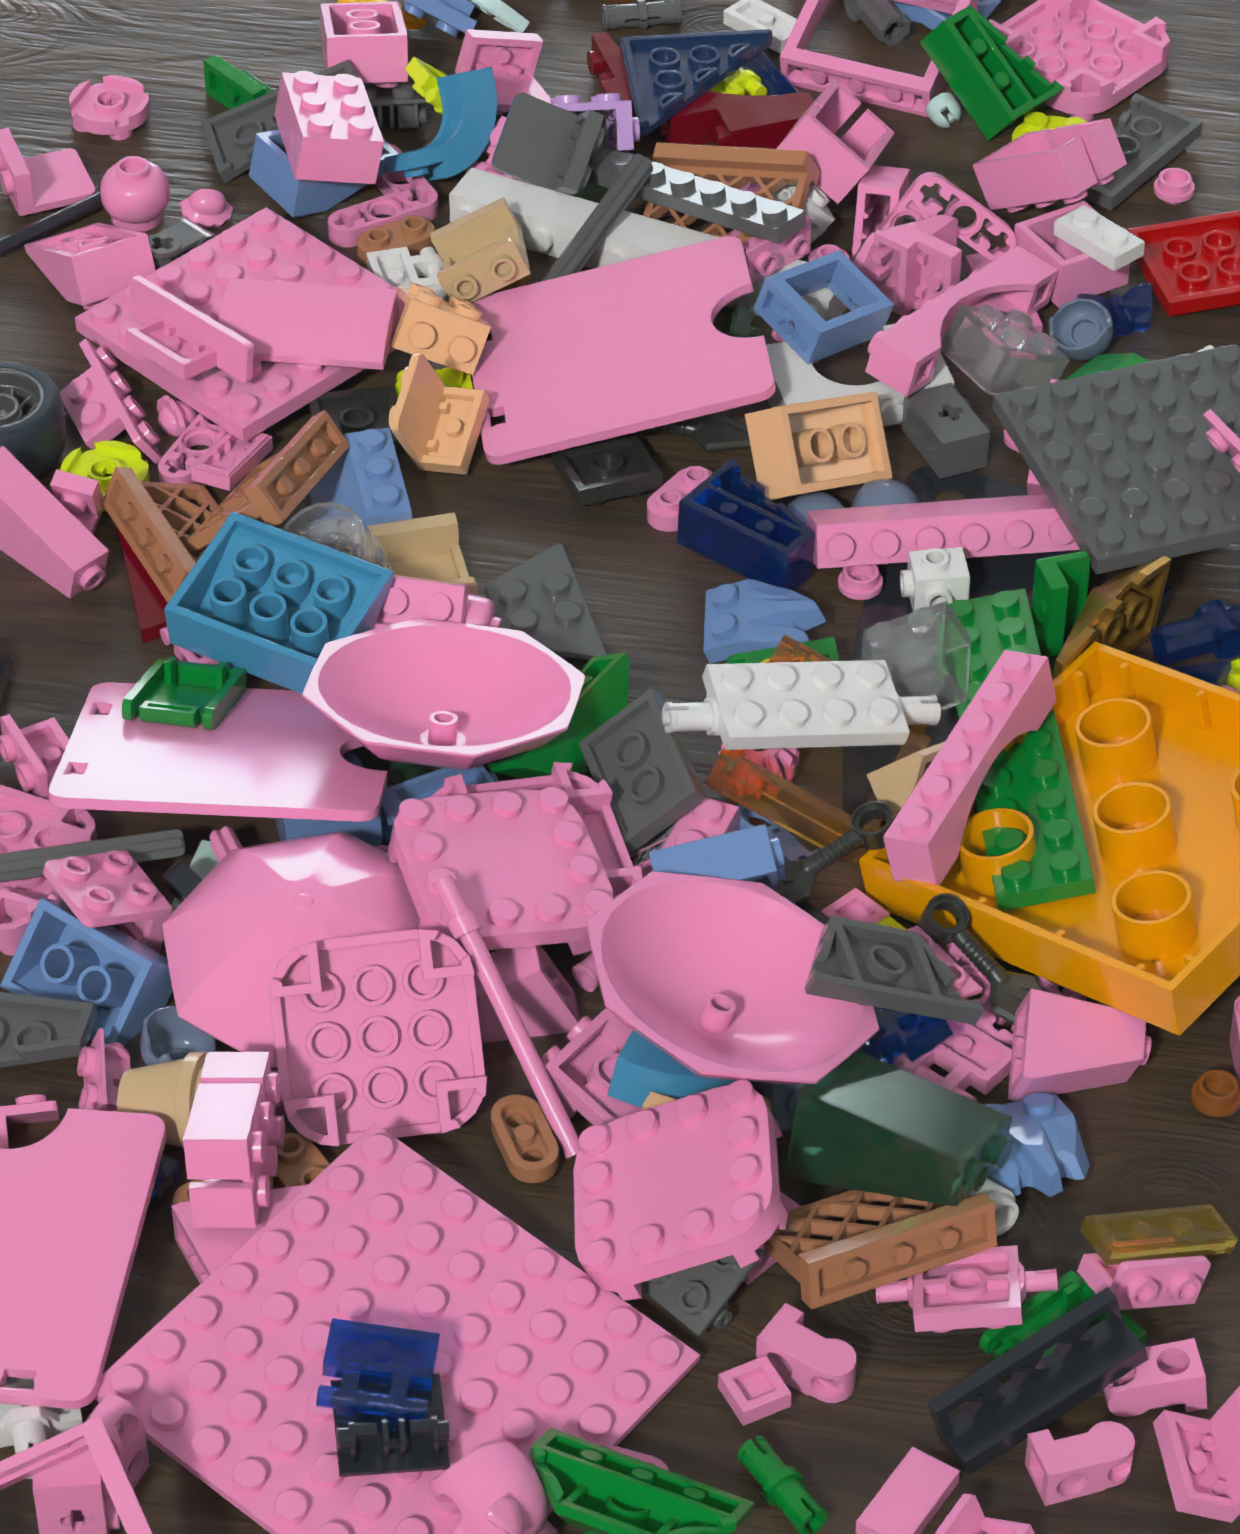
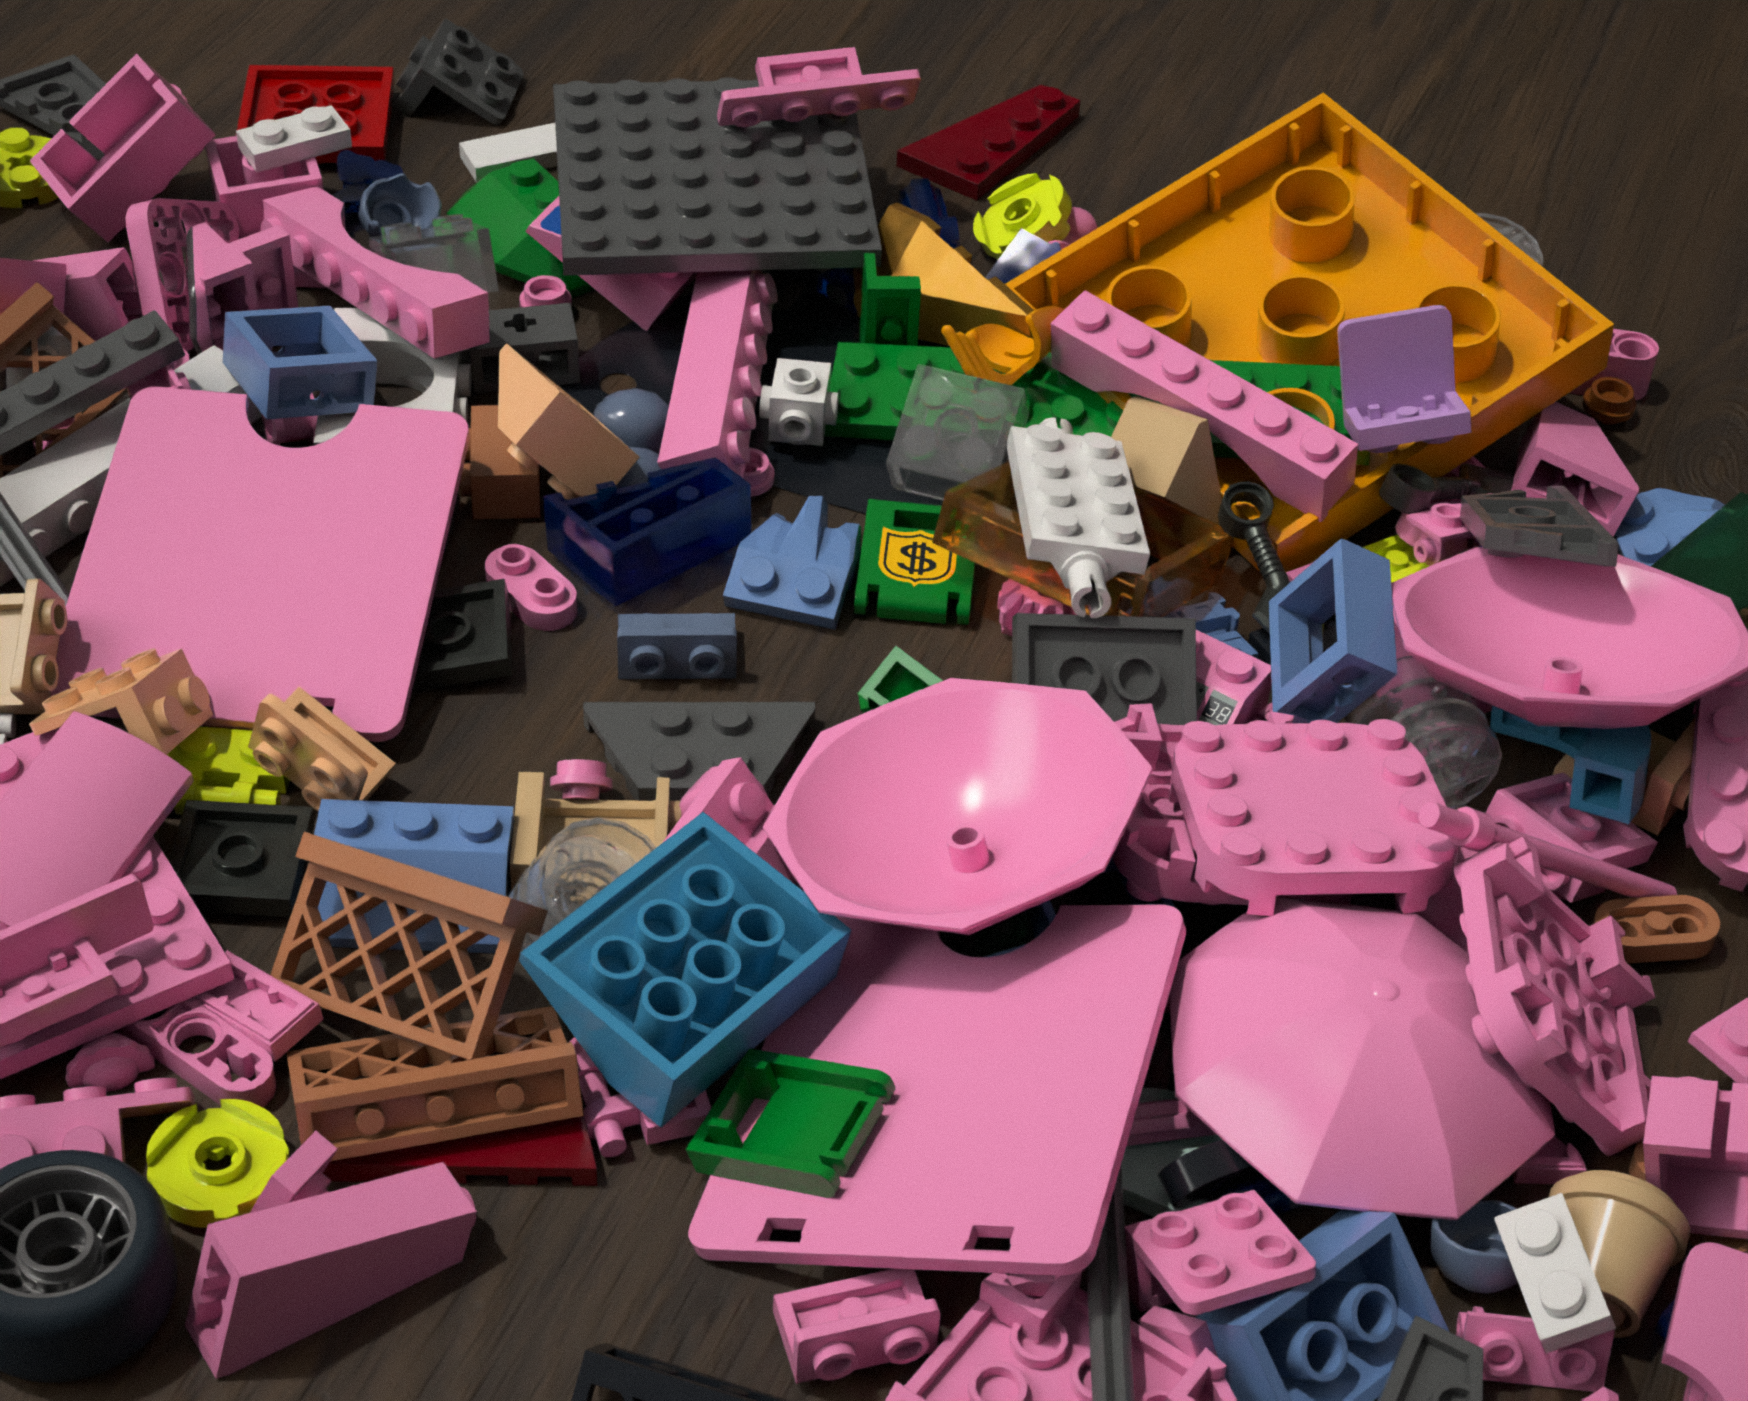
camera: 80 degrees left, 0 degrees up
none -> bright pink plate [550,759,612,800]
none -> sand blue bracket [617,613,737,679]
none -> light orange helmet [941,306,1065,394]
none -> lavender bracket [1337,305,1471,453]
none -> white plate [1494,1193,1616,1353]

